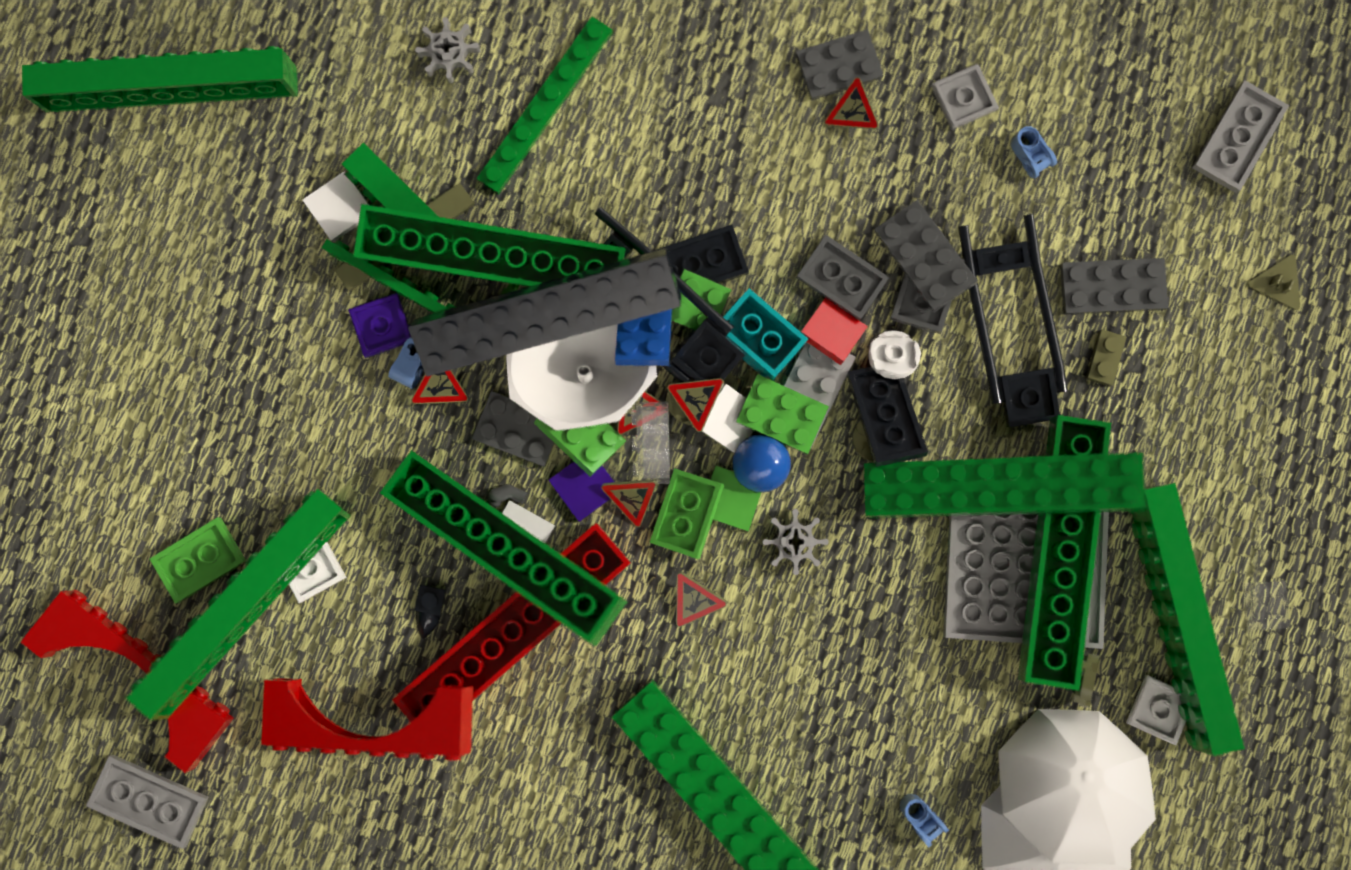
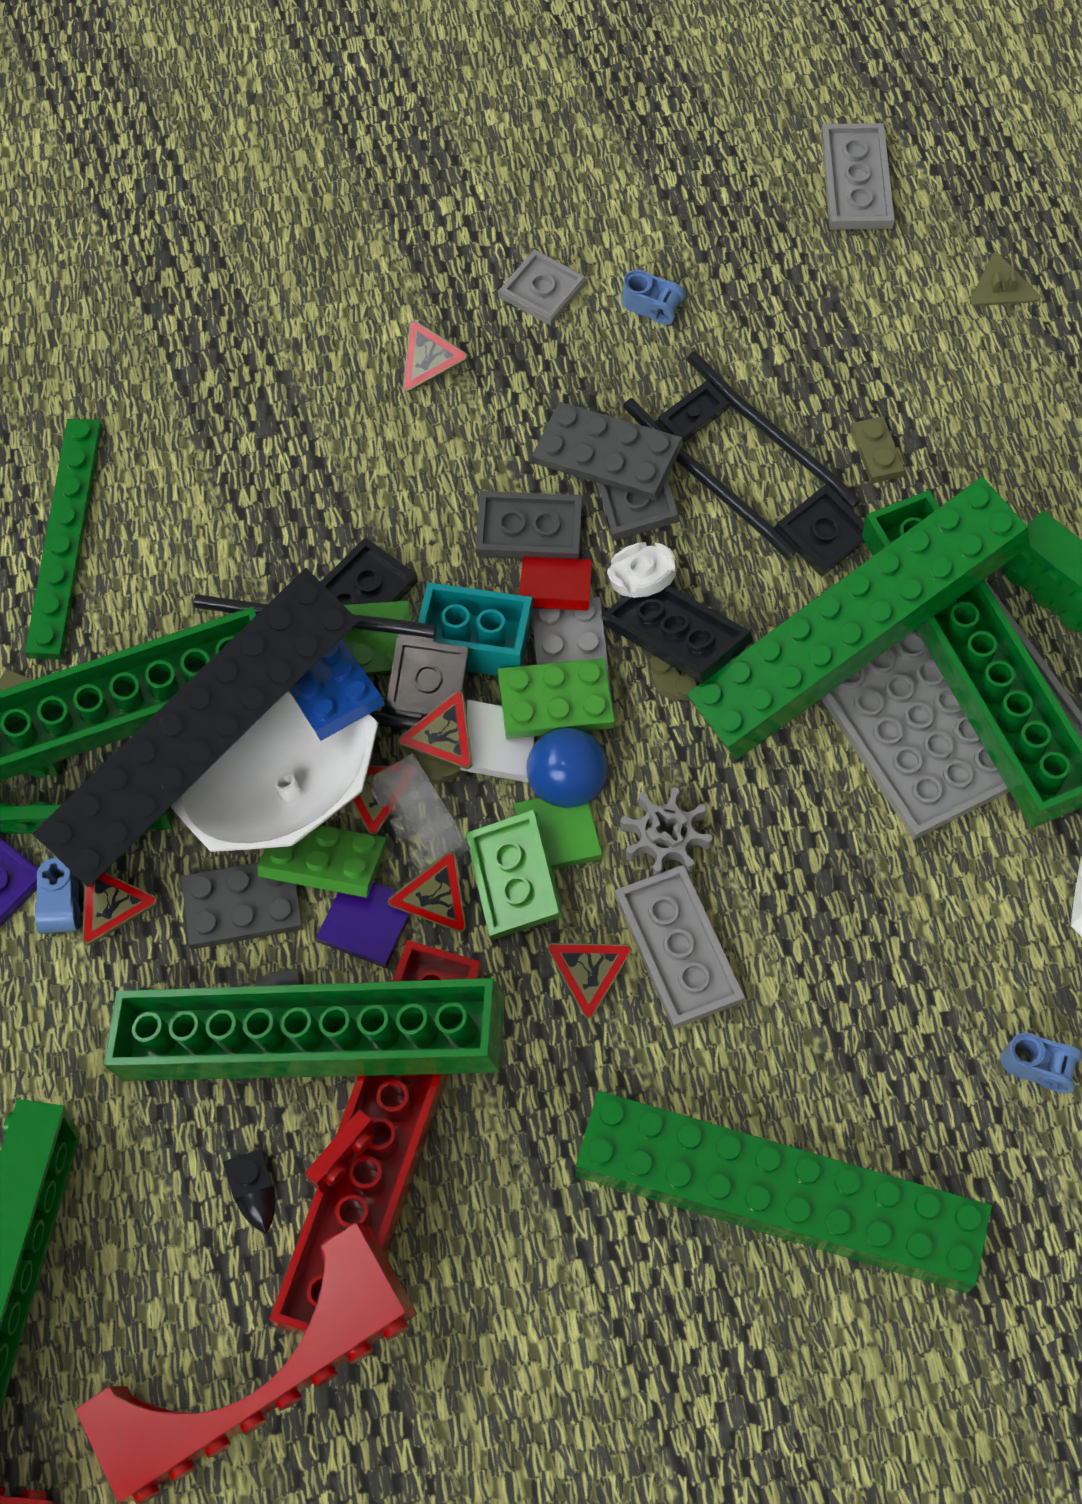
camera: 30 degrees left, 20 degrees down
white tile [289,542,347,603] -> none
dark grey plate [795,29,884,101] -> none
dark grey plate [1060,258,1169,315] -> none
none -> red plate [305,1109,375,1193]
none -> light grey plate [614,865,745,1030]

